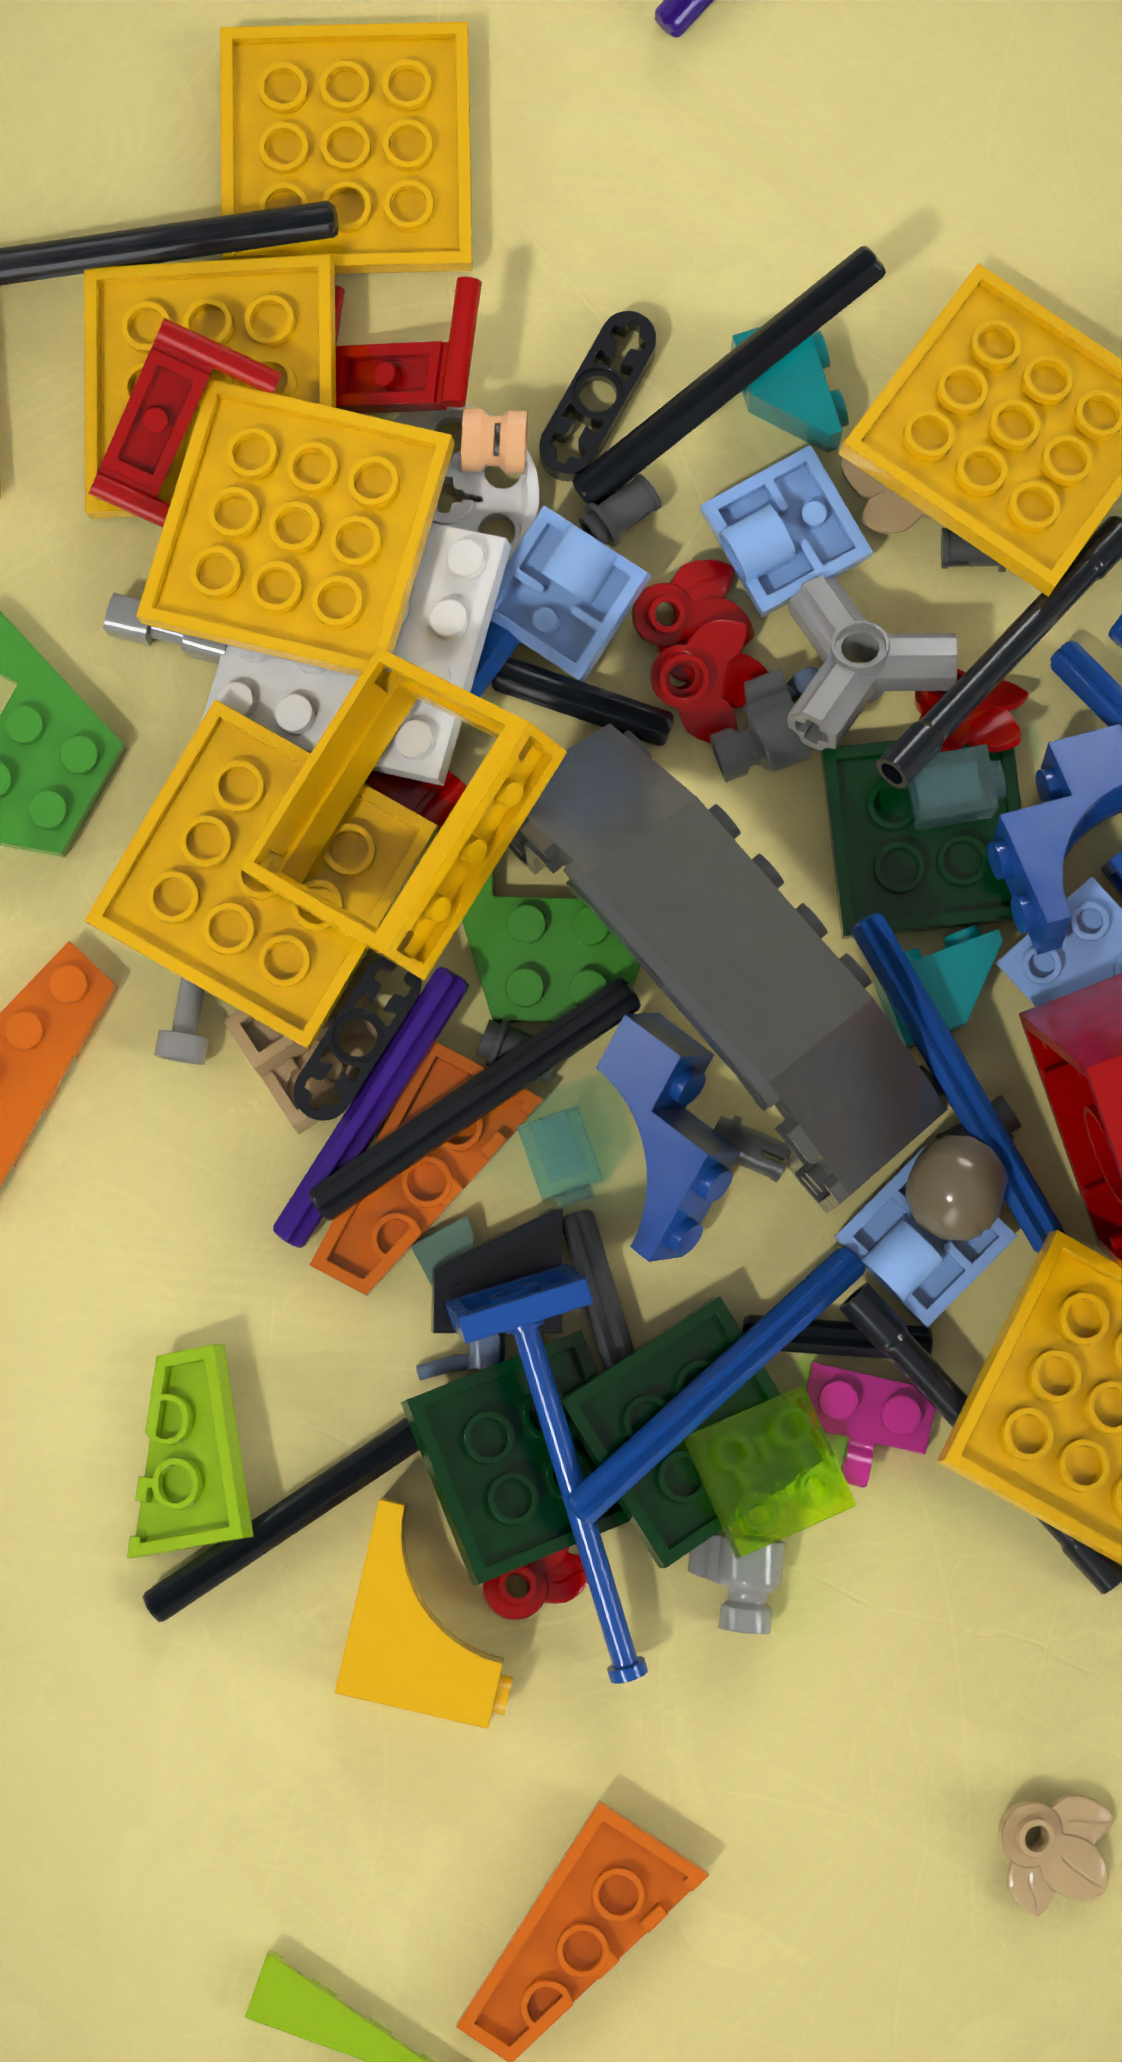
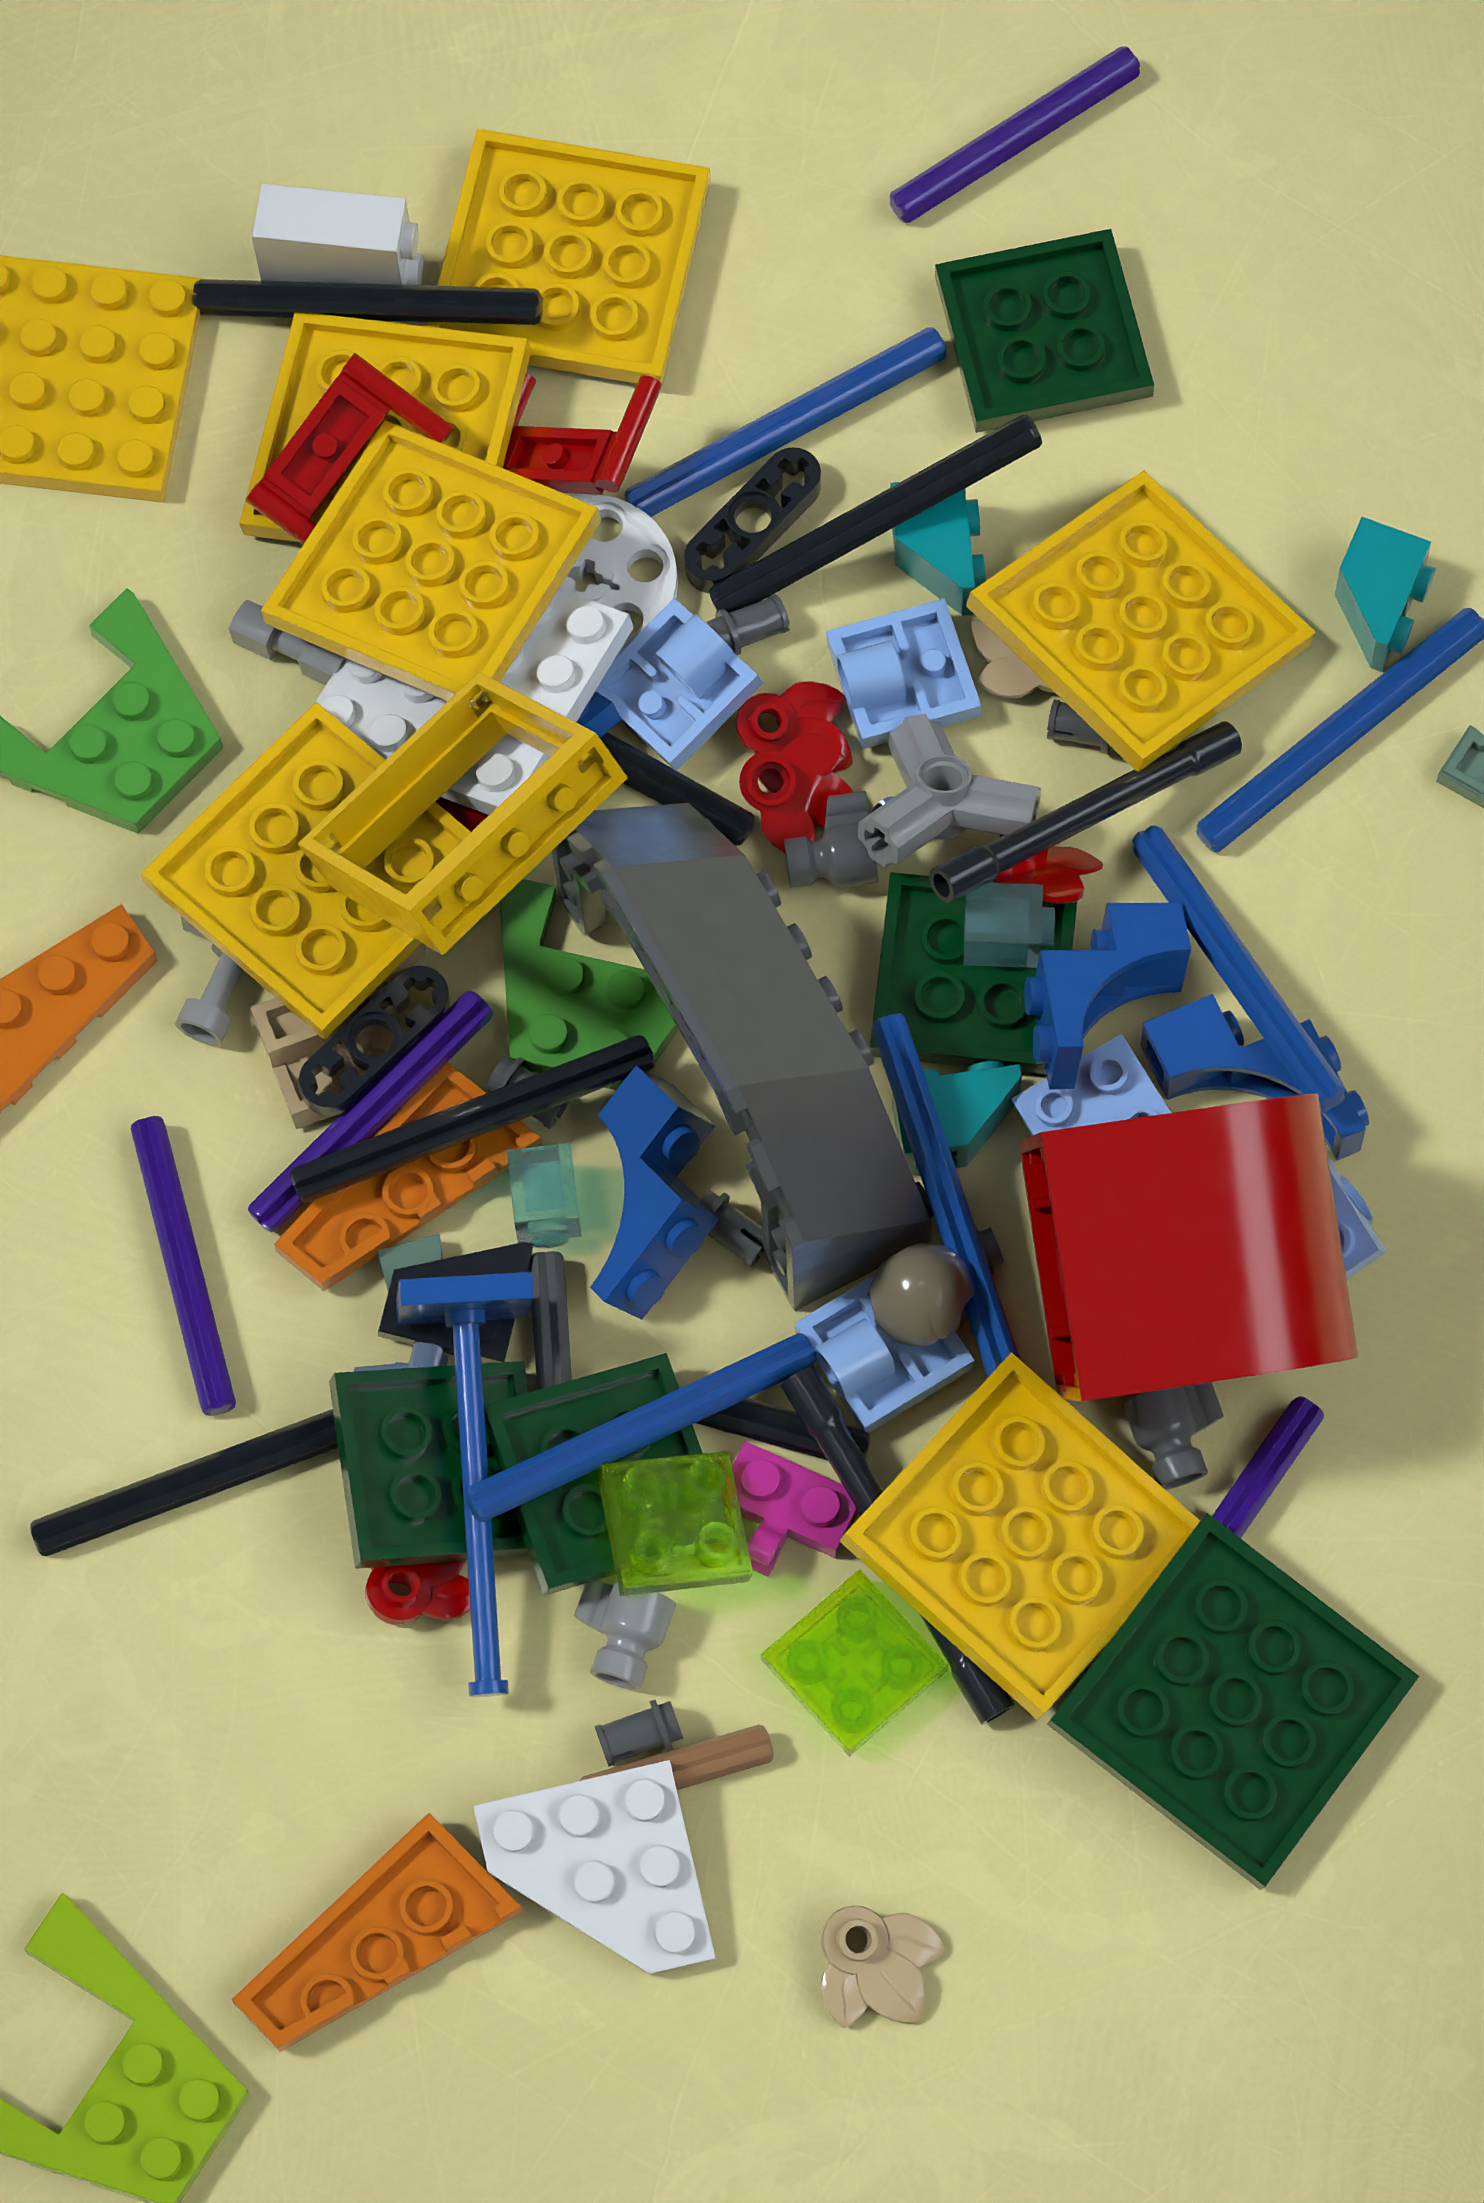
camera: 10 degrees right, 15 degrees down
lime wing [126,1344,254,1559] -> none
yellow arch [335,1497,513,1729] -> none
light nougat wheel [461,407,528,474] -> none
none -> dark purple axle [130,1116,236,1416]
none -> white brick [252,183,423,285]
none -> white plate [473,1760,716,1975]
none -> medium nougat axle [579,1724,774,1790]
none -> dark grey pin [594,1699,684,1767]
none -> blue axle [624,327,947,517]
none -> clear neon green tile [761,1569,948,1757]
none -> dark green plate [935,229,1154,433]

